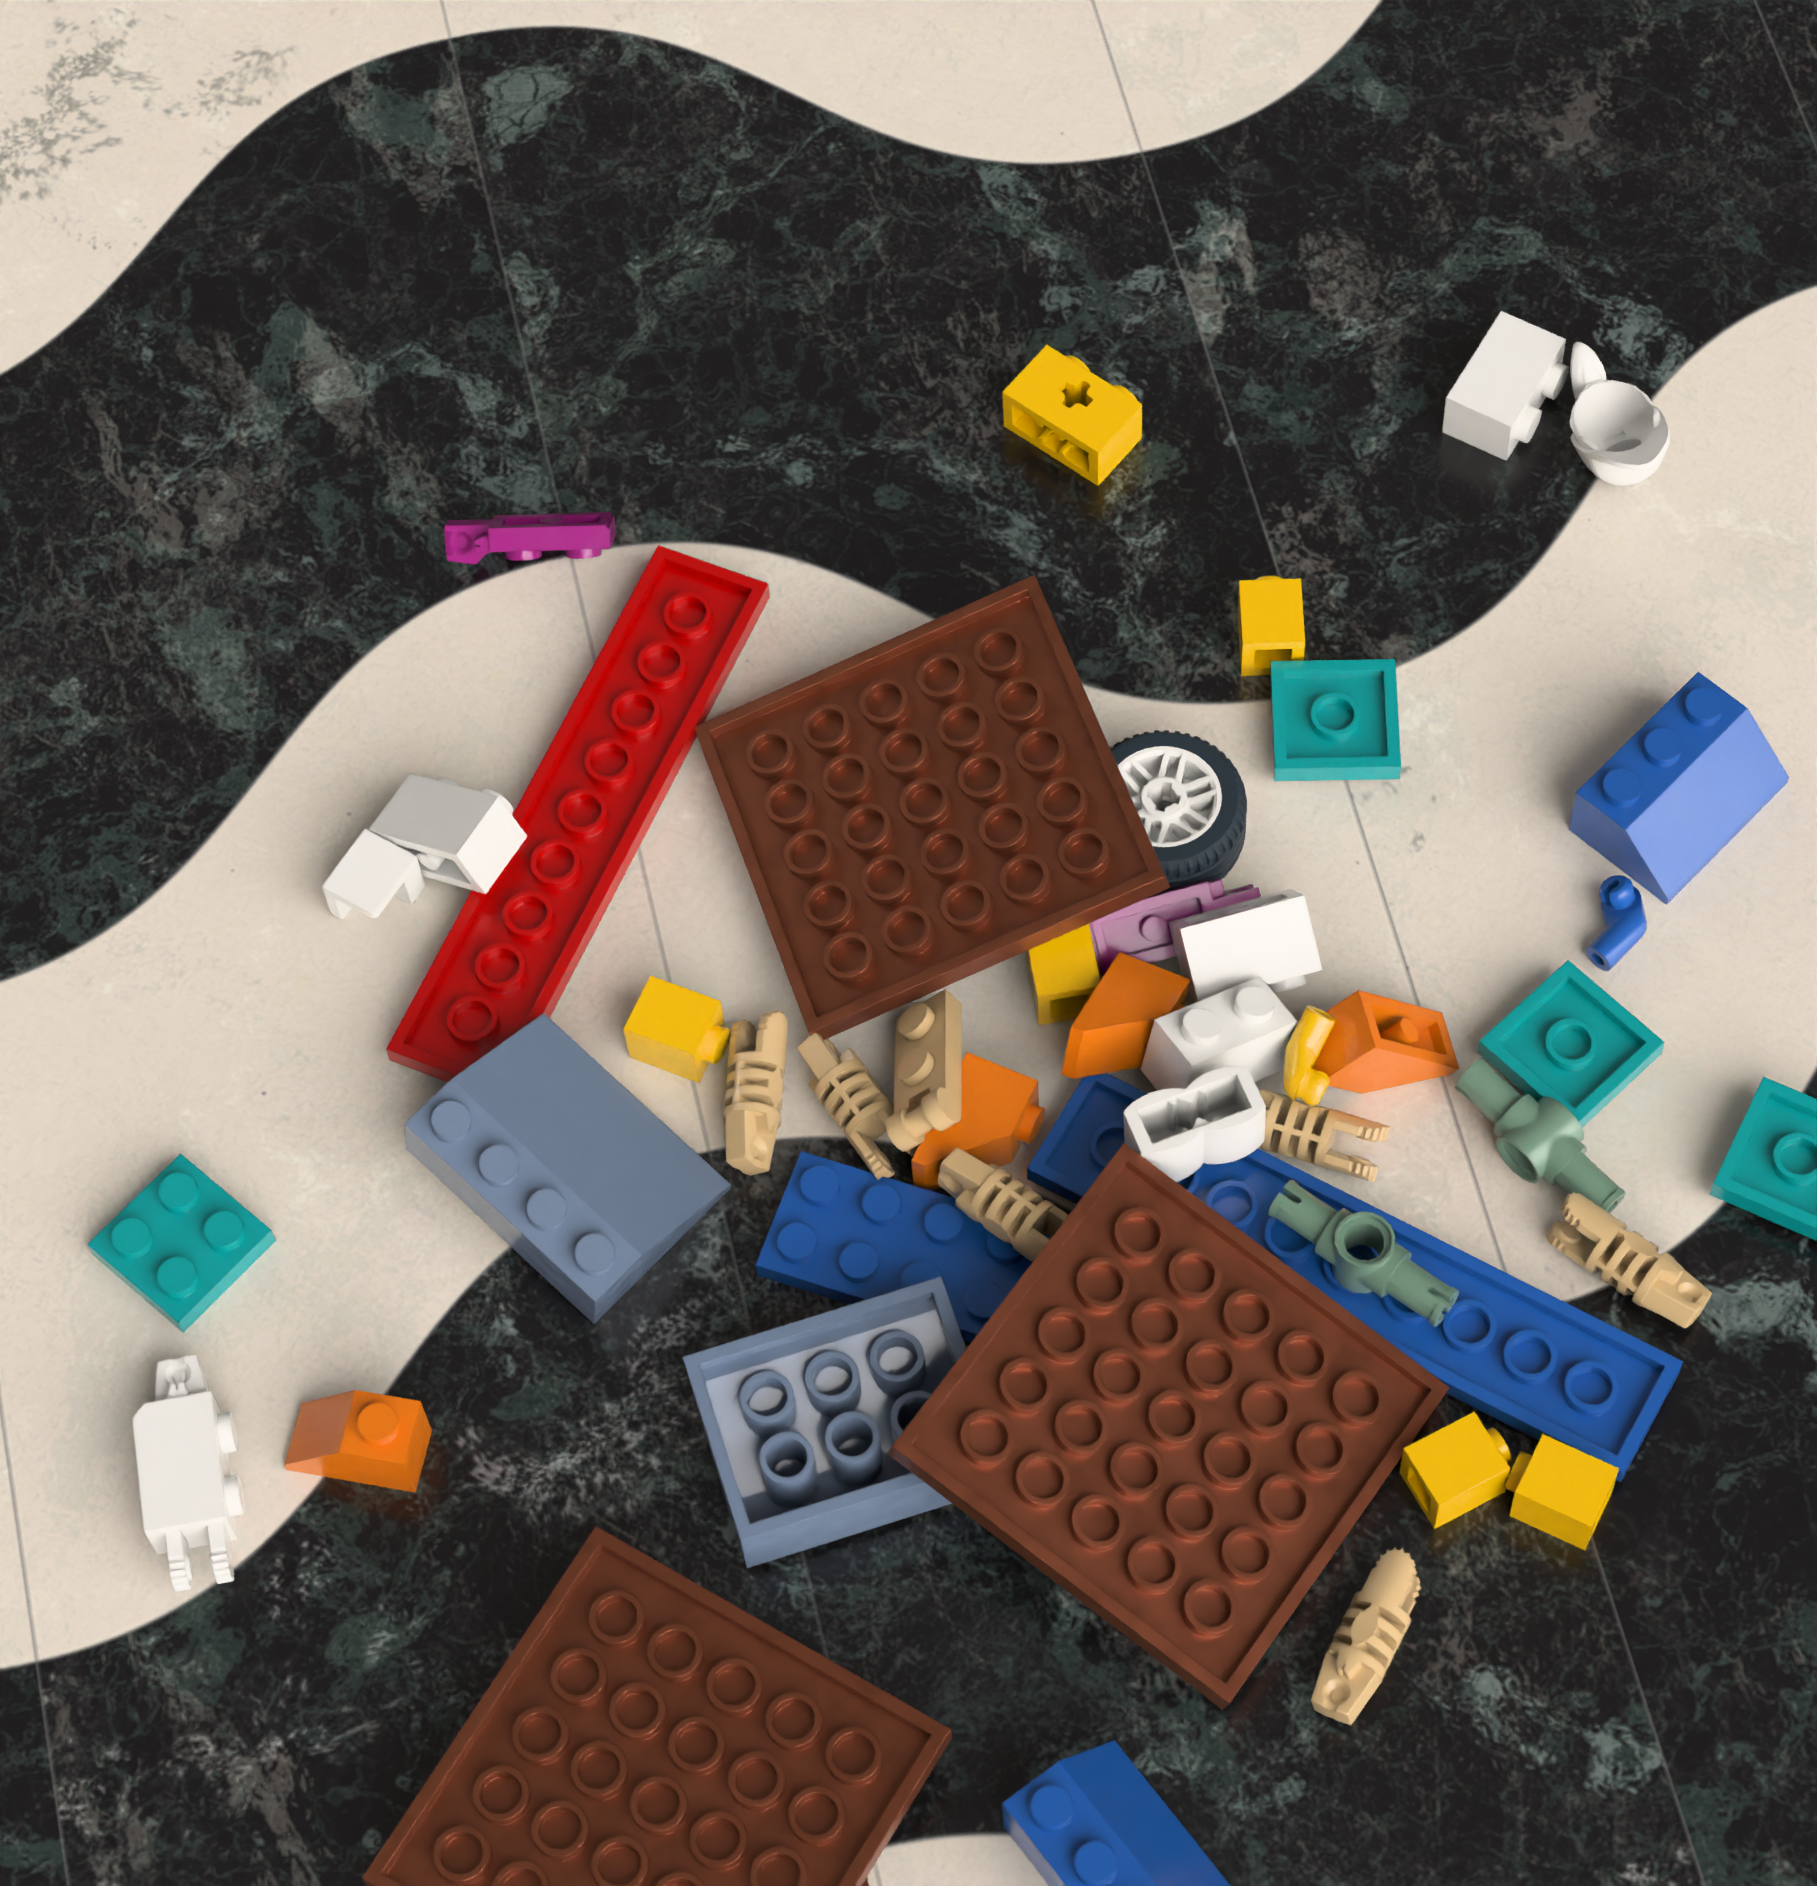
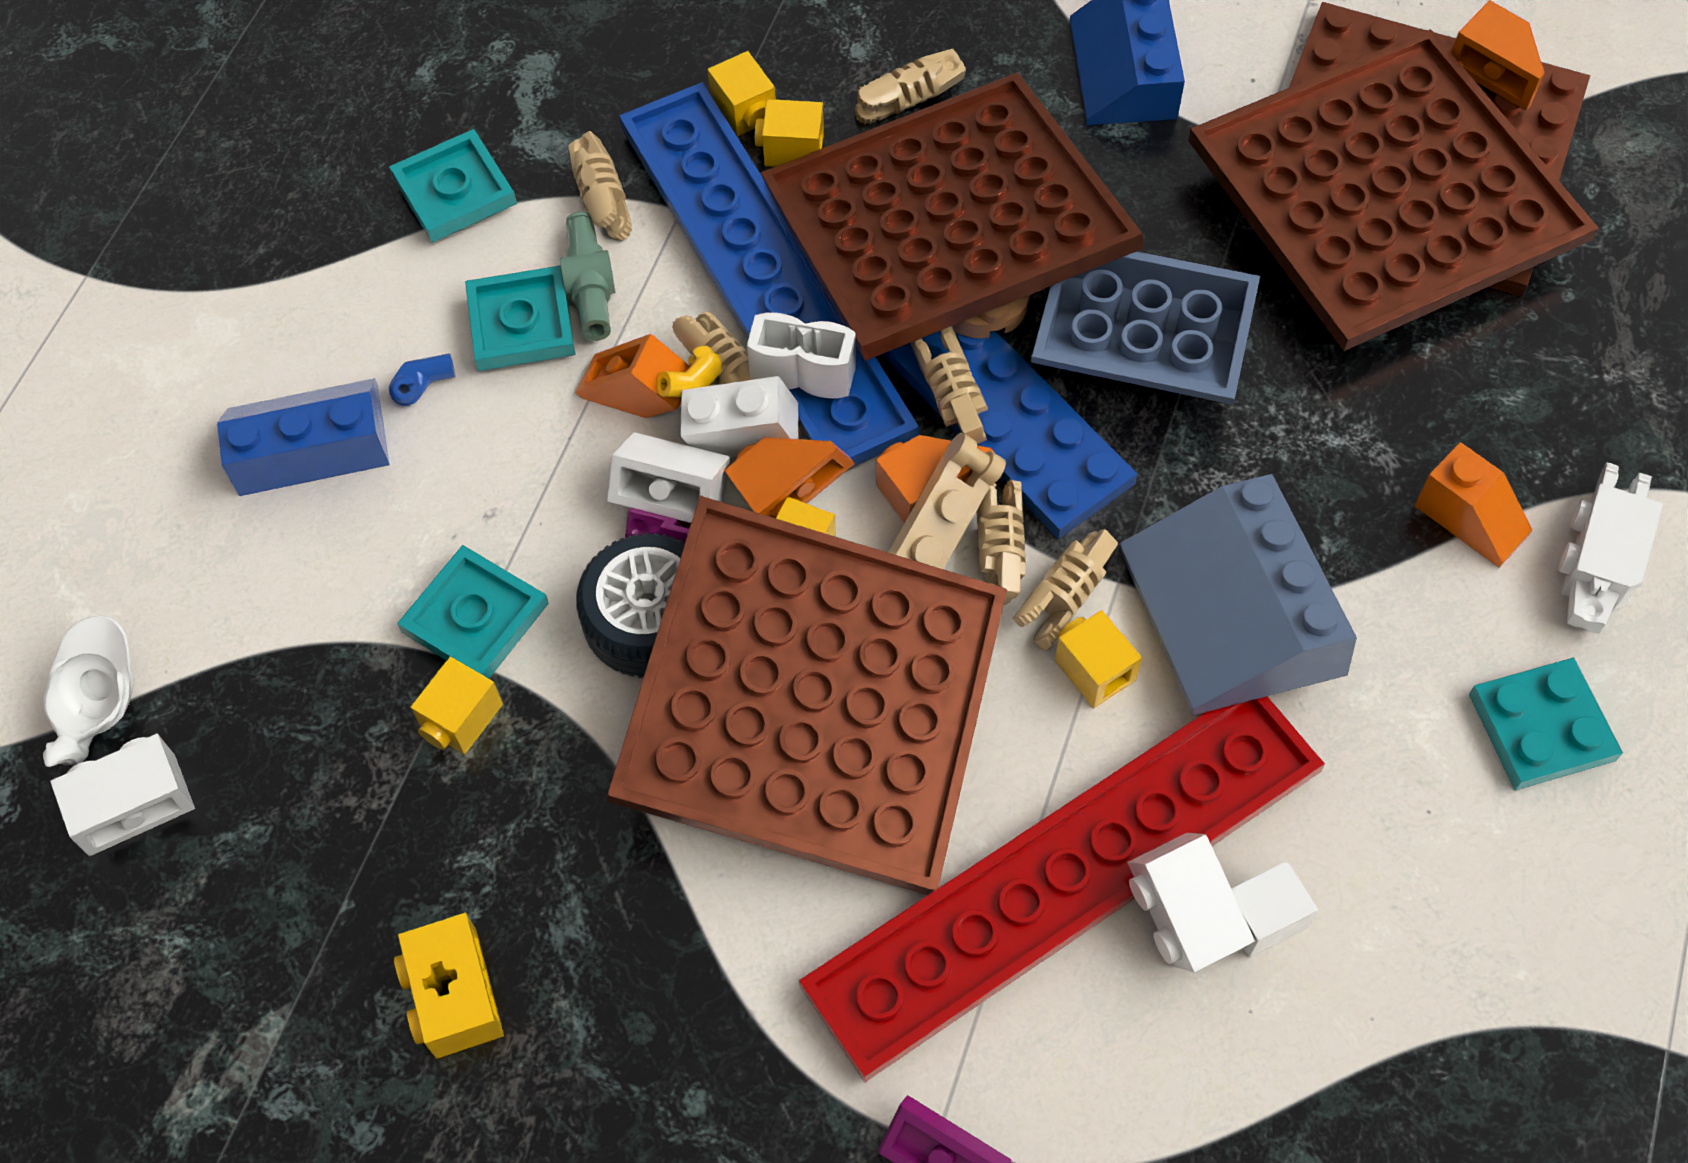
camera: 150 degrees left, 0 degrees up
sand green pin [1268,1179,1459,1327] -> none

